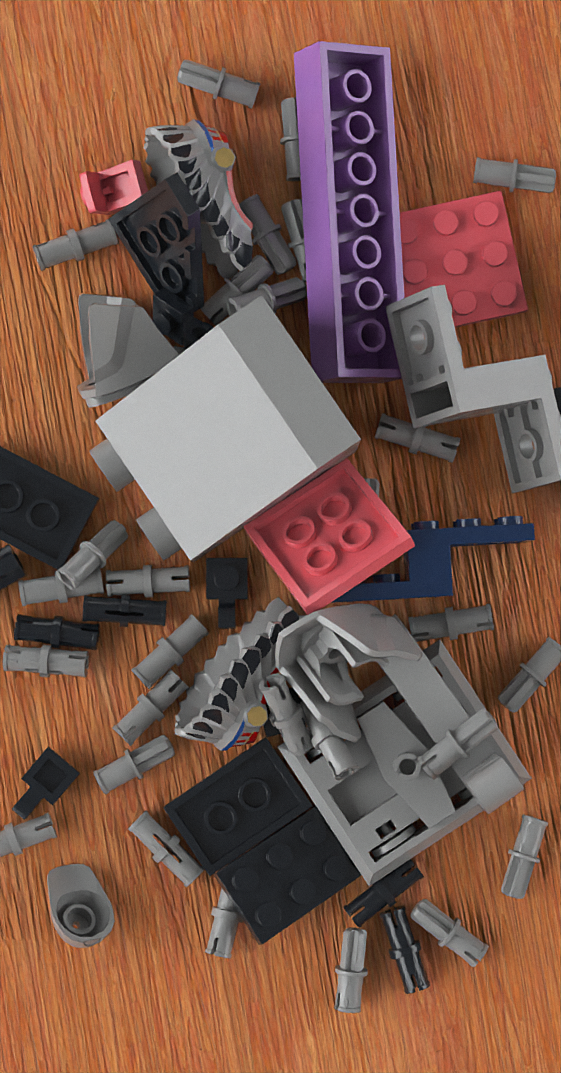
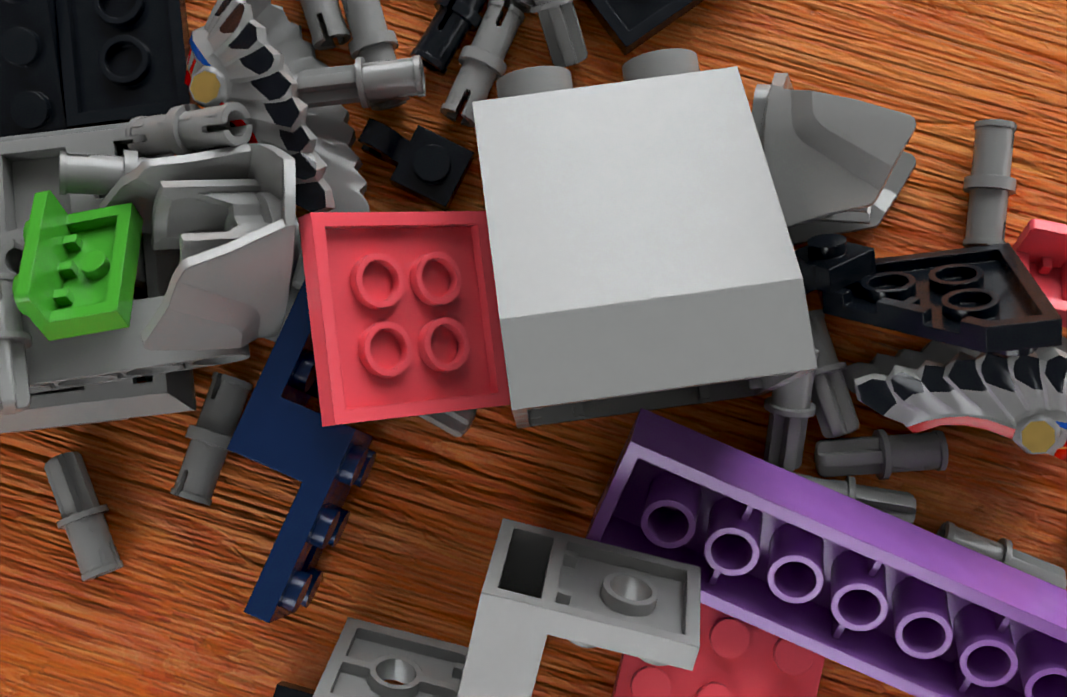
camera: 115 degrees right, 5 degrees down
light grey pin [374,413,461,463] -> none
none -> bright green bracket [12,190,143,341]
none -> light grey axle [297,55,426,109]

